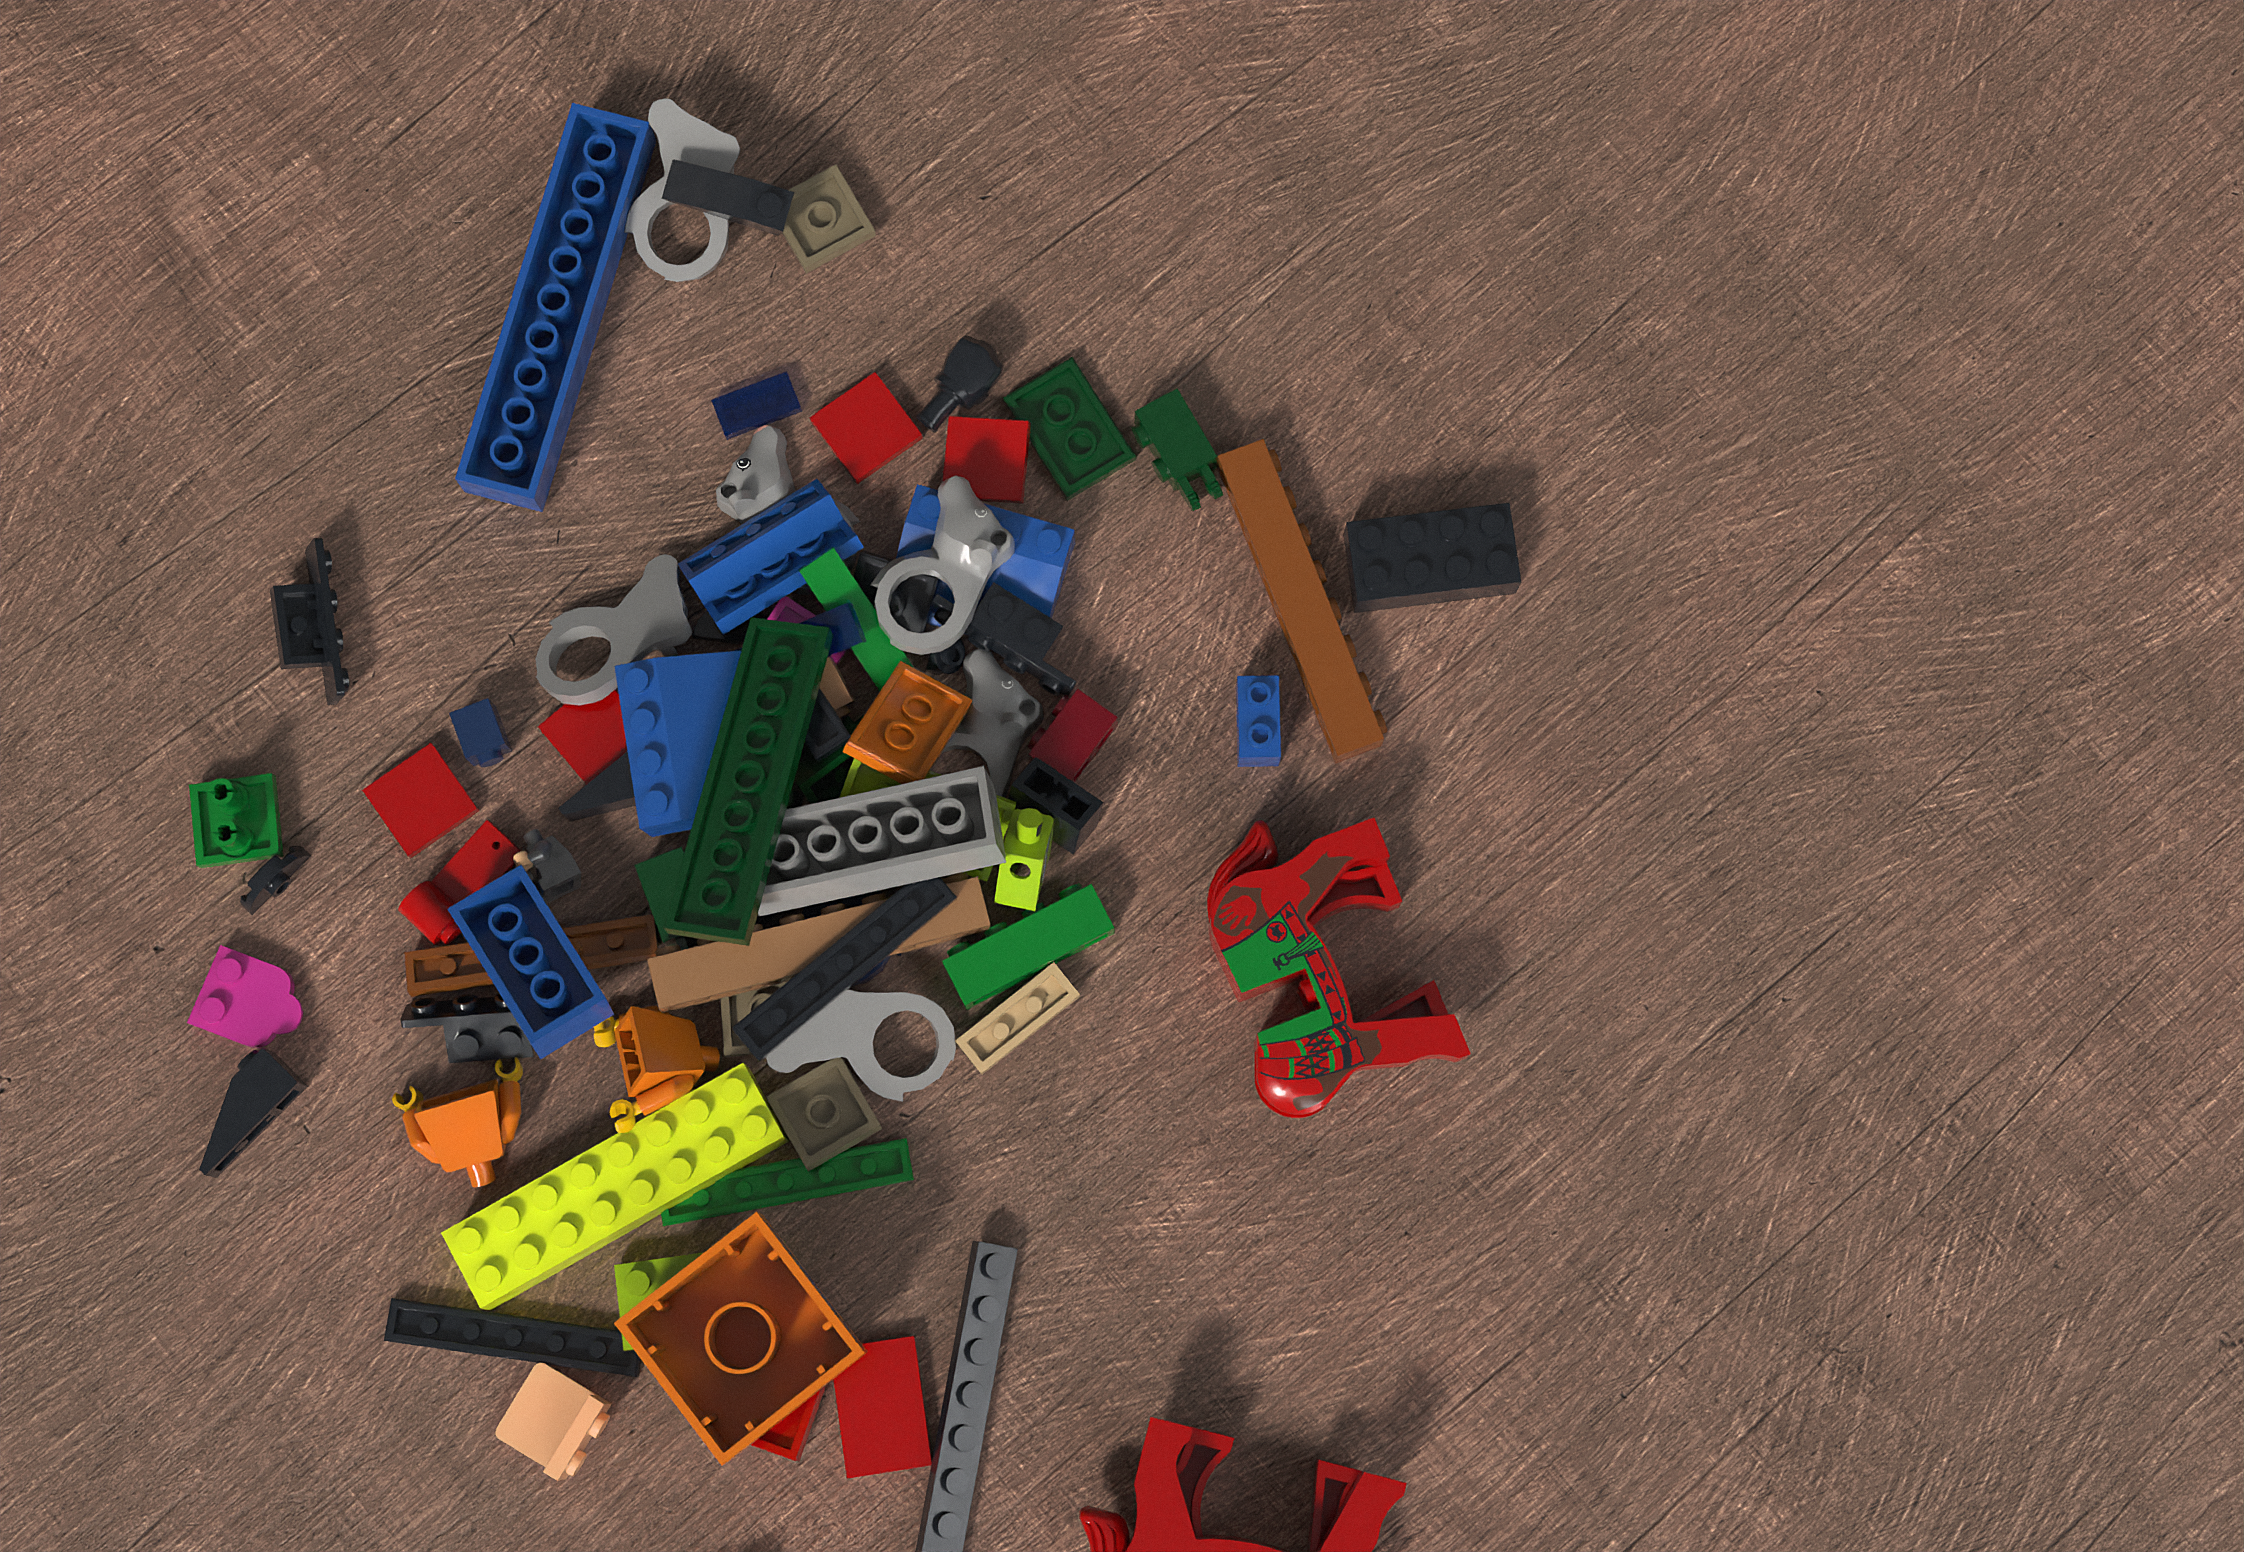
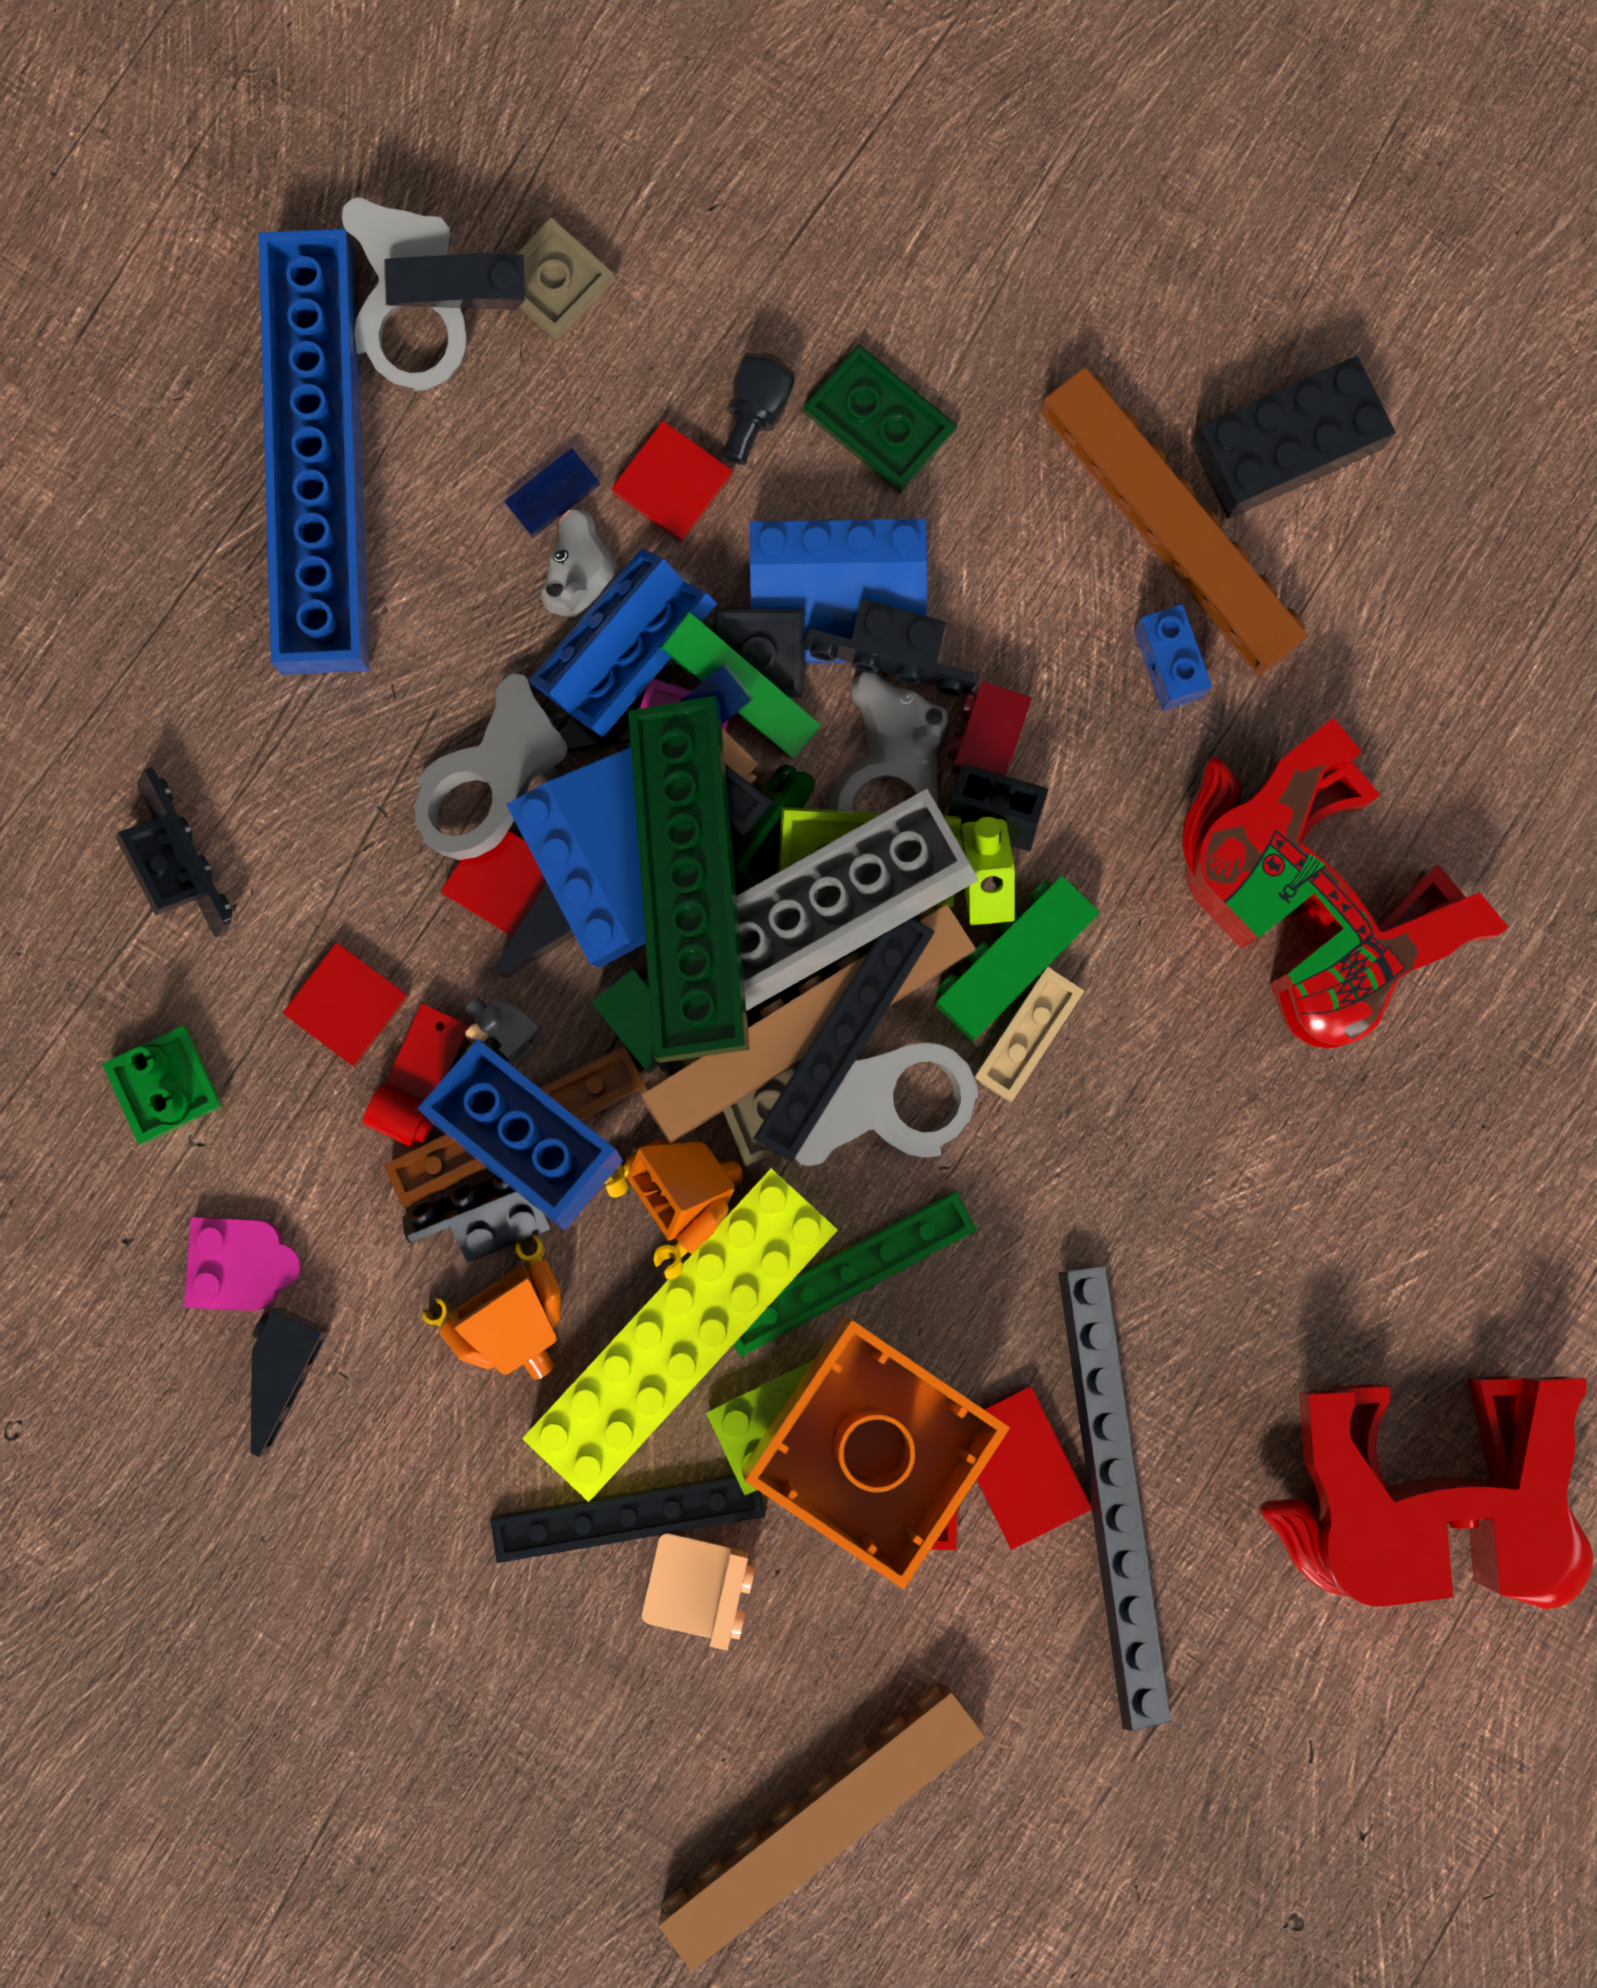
camera: 20 degrees left, 5 degrees up
black plate [240,846,311,915] -> none
dark blue brick [449,698,512,767] -> none
dark tan plate [766,1057,882,1172] -> none
orange tile [843,661,973,784] -> none
light grey animal [871,476,1015,655] -> none
black plate [926,638,965,675] -> none
red tile [943,416,1031,504] -> none
dark green hinge [1131,388,1223,512] -> none

